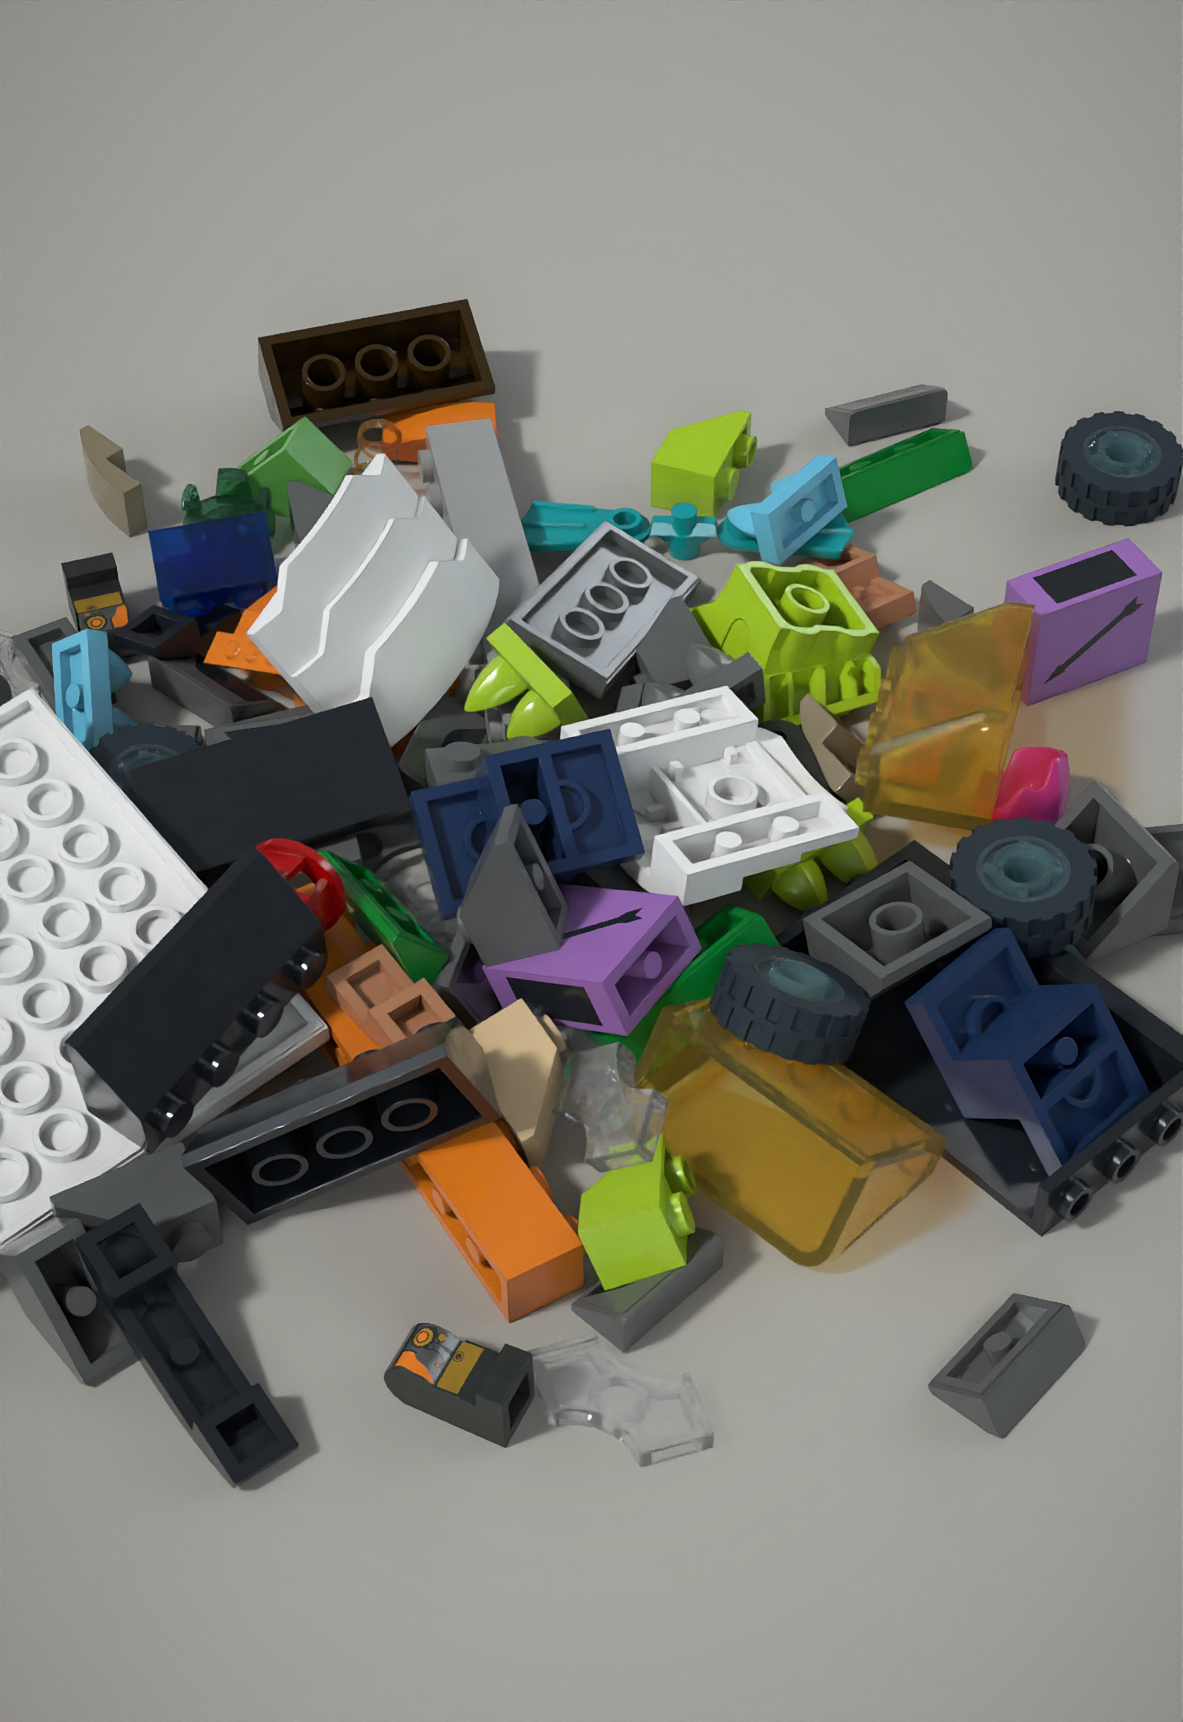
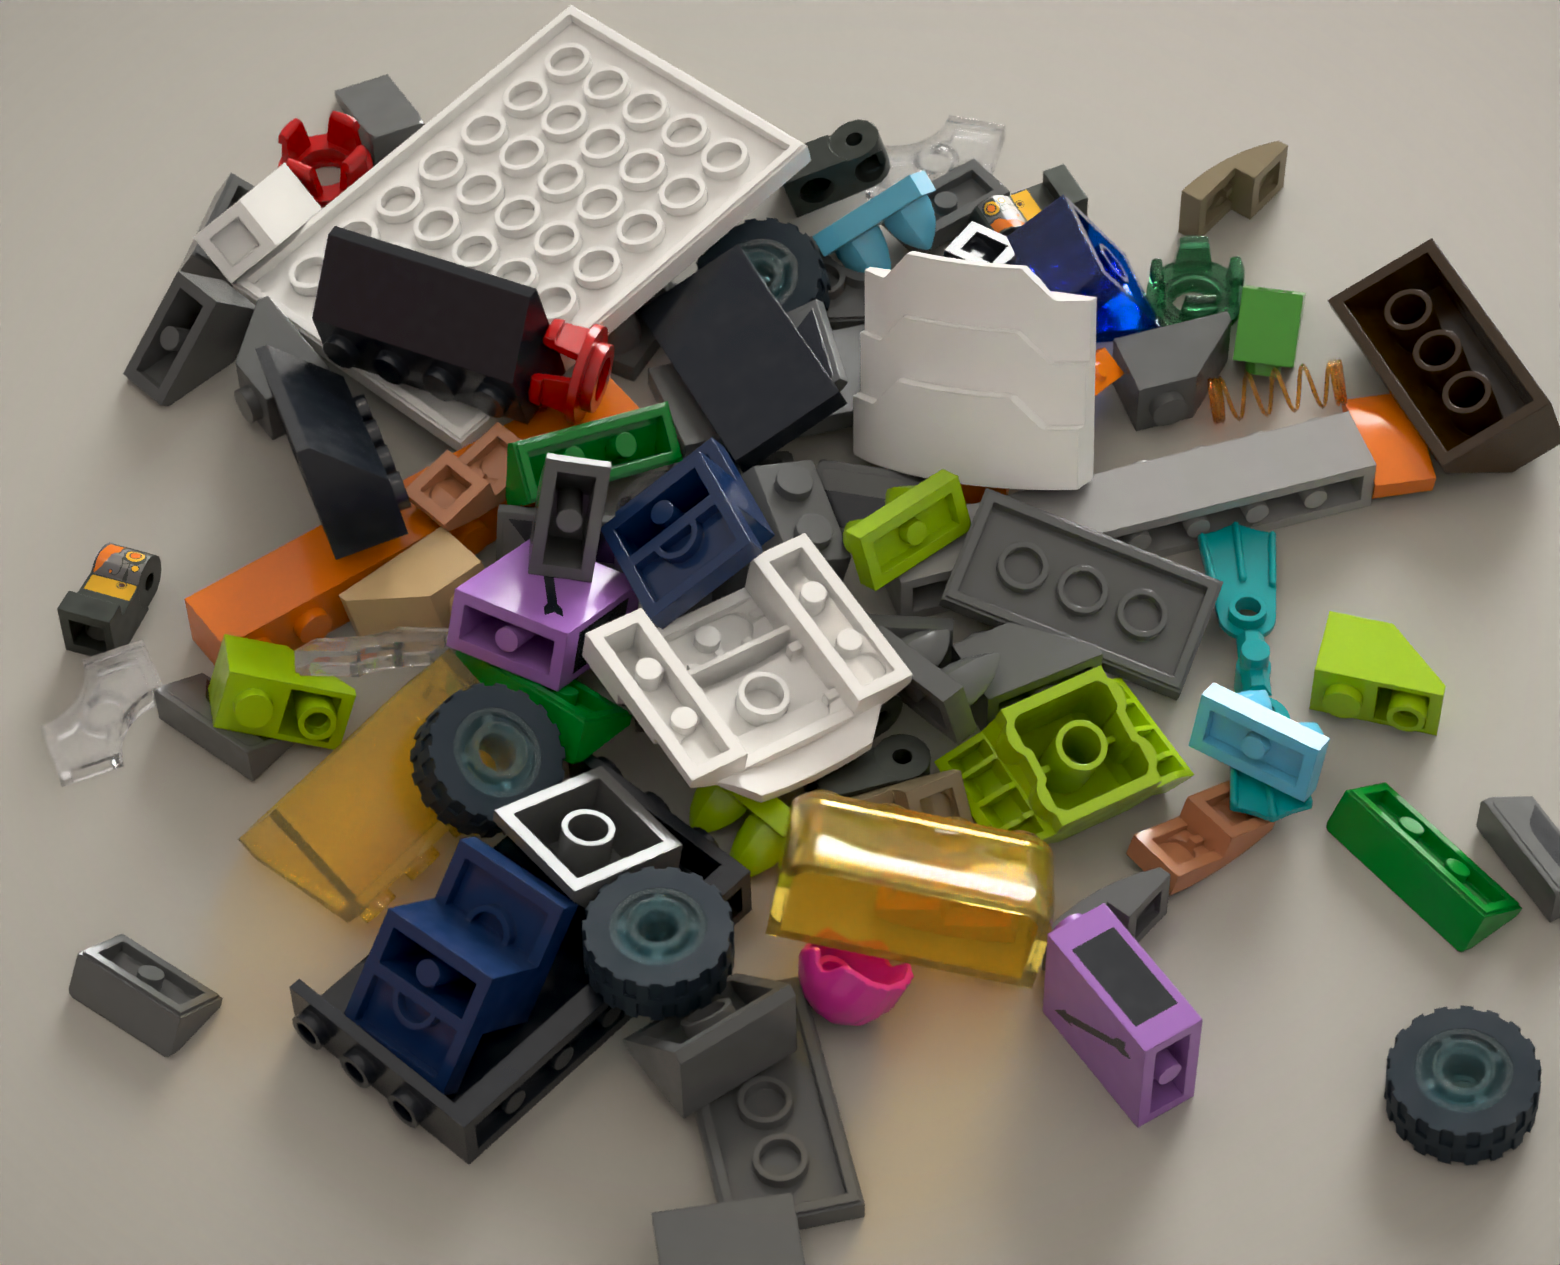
camera: 85 degrees right, 5 degrees up
black slope [75,1203,299,1489] -> none

